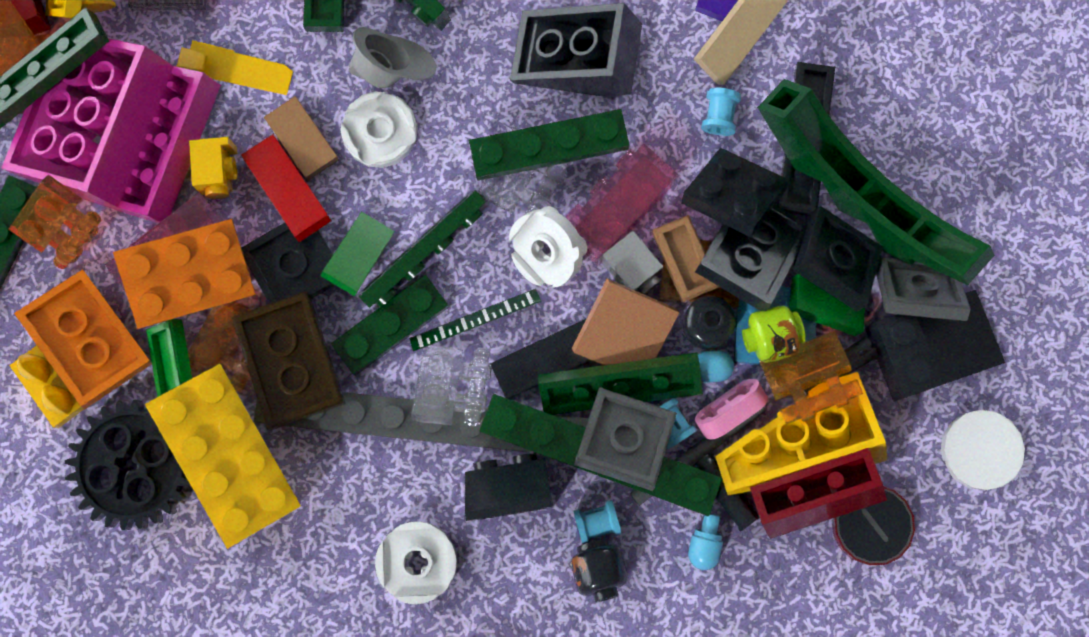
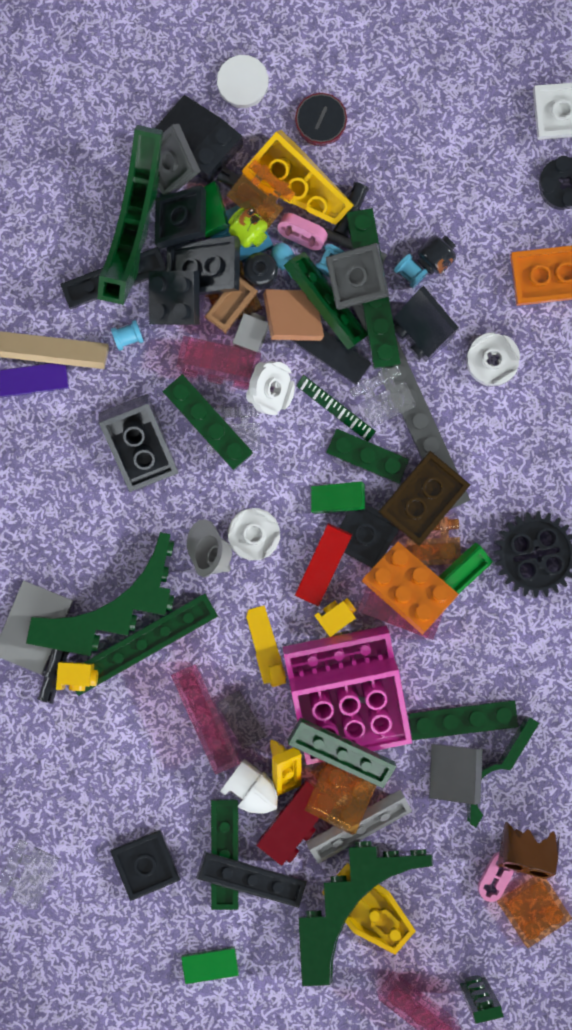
camera: 125 degrees left, 5 degrees up
clear orange plate [8,174,101,269] -> none
yellow tile [9,345,84,429] -> none
orange plate [14,269,152,410] -> none
yellow brick [145,364,301,549] -> none
medium nougat tile [264,96,339,181] -> none
dark green plate [357,190,486,308] -> none
medium azure cylinder [688,513,723,570] -> none
dark red brick [750,448,887,539] -> none

